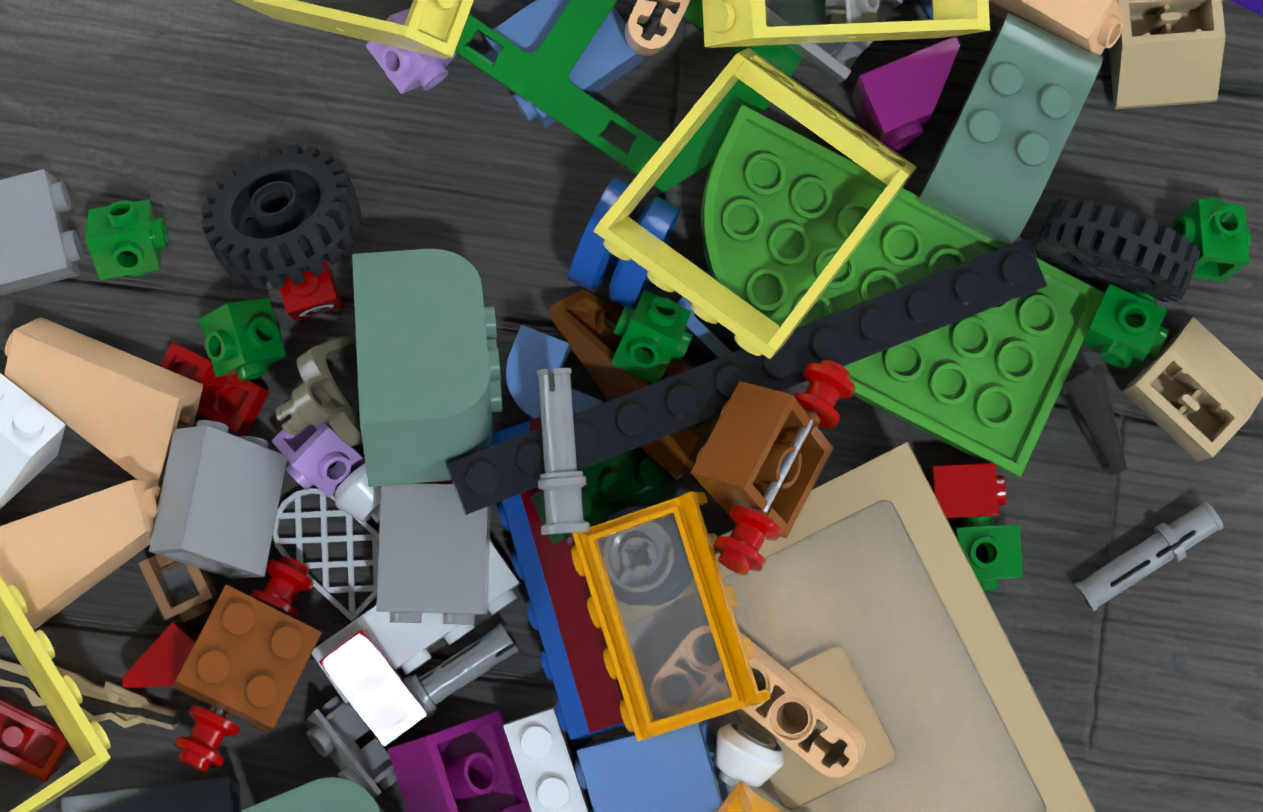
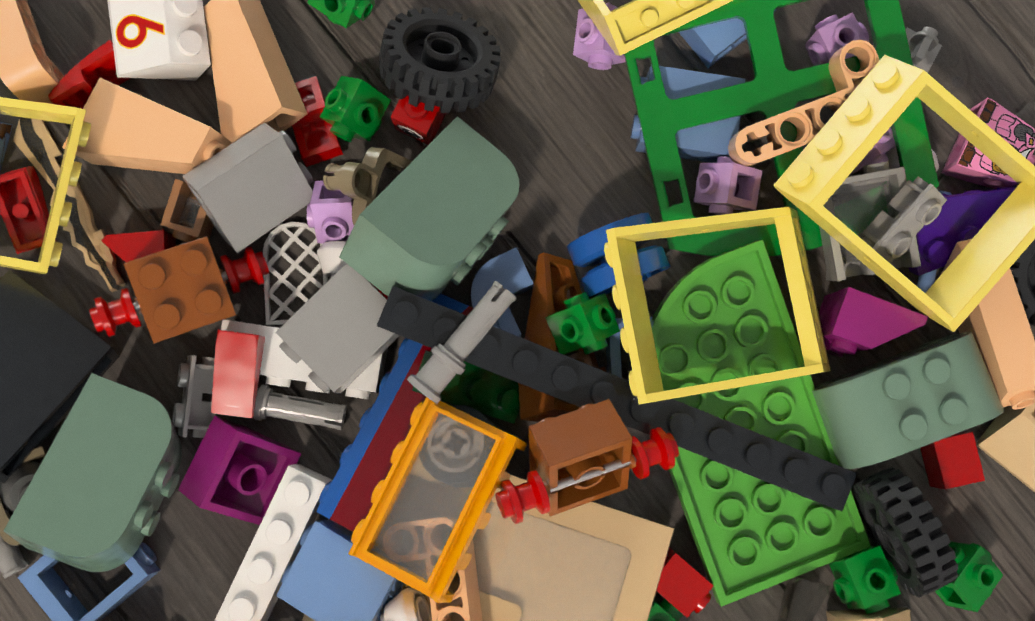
camera: 40 degrees right, 0 degrees up
none -> lavender brick [694,156,762,215]
none -> red brick [920,431,985,489]

